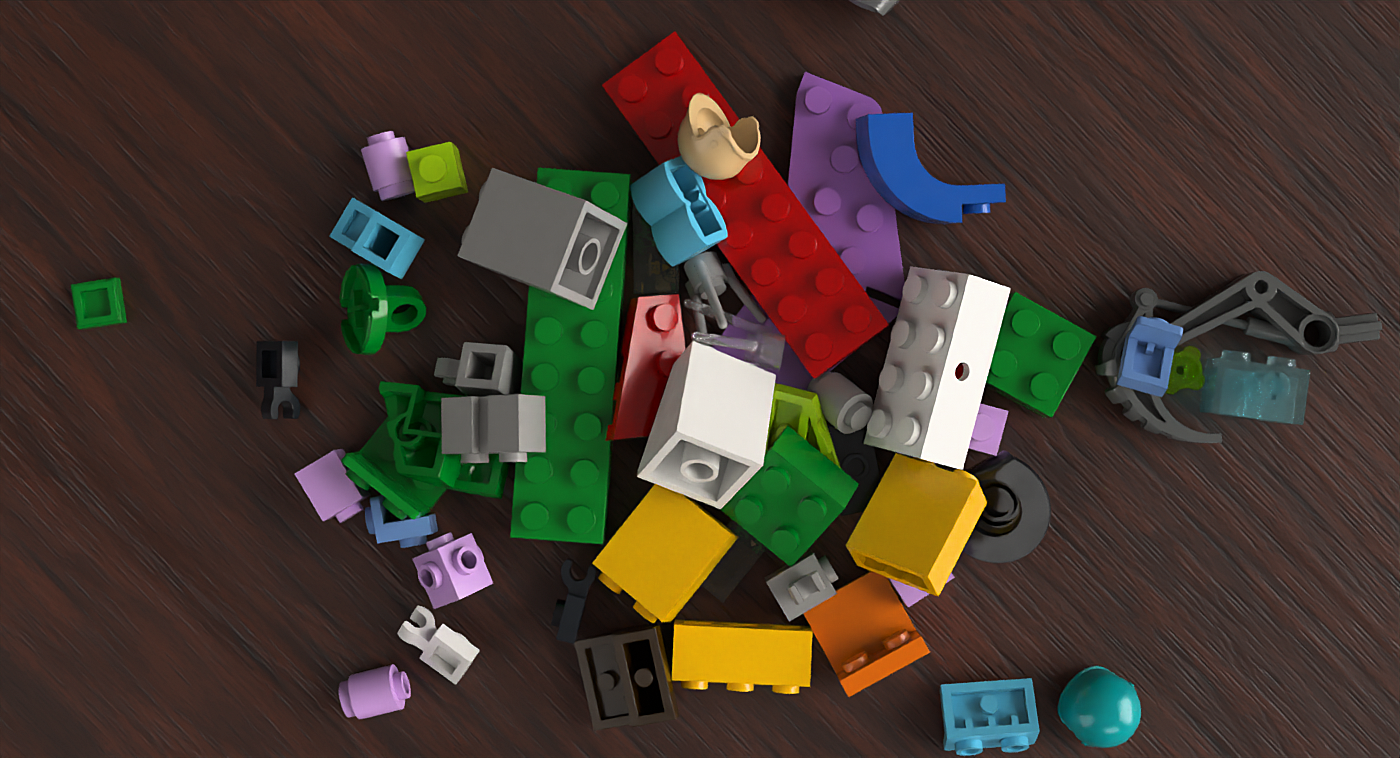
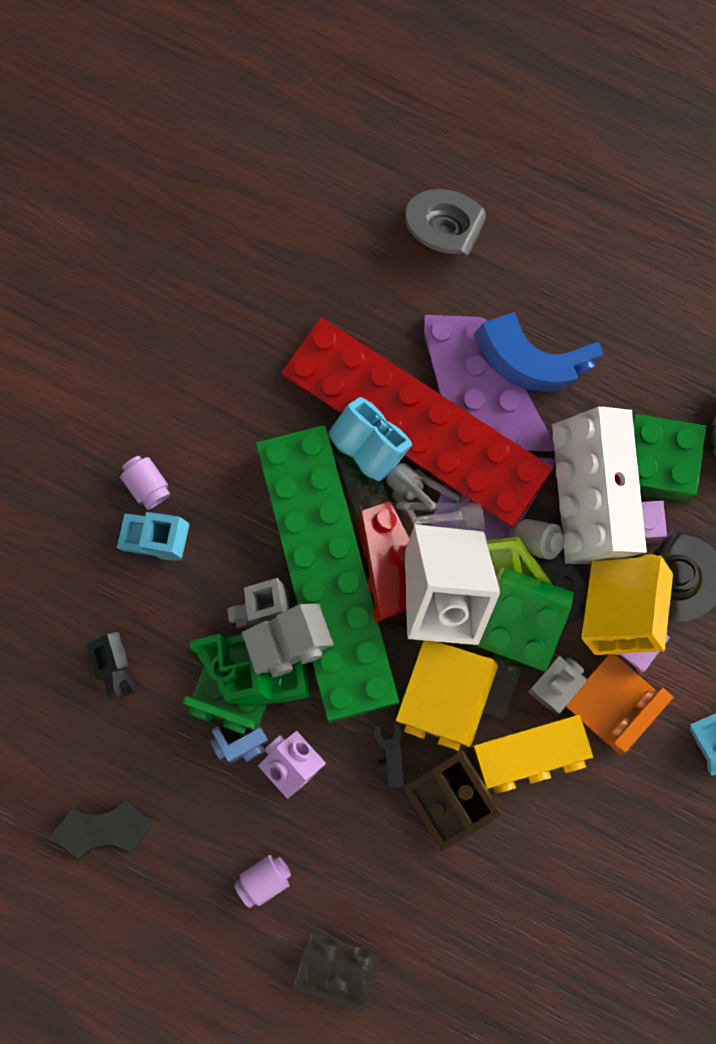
camera: 15 degrees left, 10 degrees down
lavender brick [295,449,371,523] -> none
green tile [340,263,426,355] -> none
white plate [397,605,480,685] -> none
lime brick [406,142,468,203] -> none
light grey slope [458,168,627,310] -> none
tan helmet [678,93,761,180] -> none
none -> pearl dark grey tile [50,800,155,859]

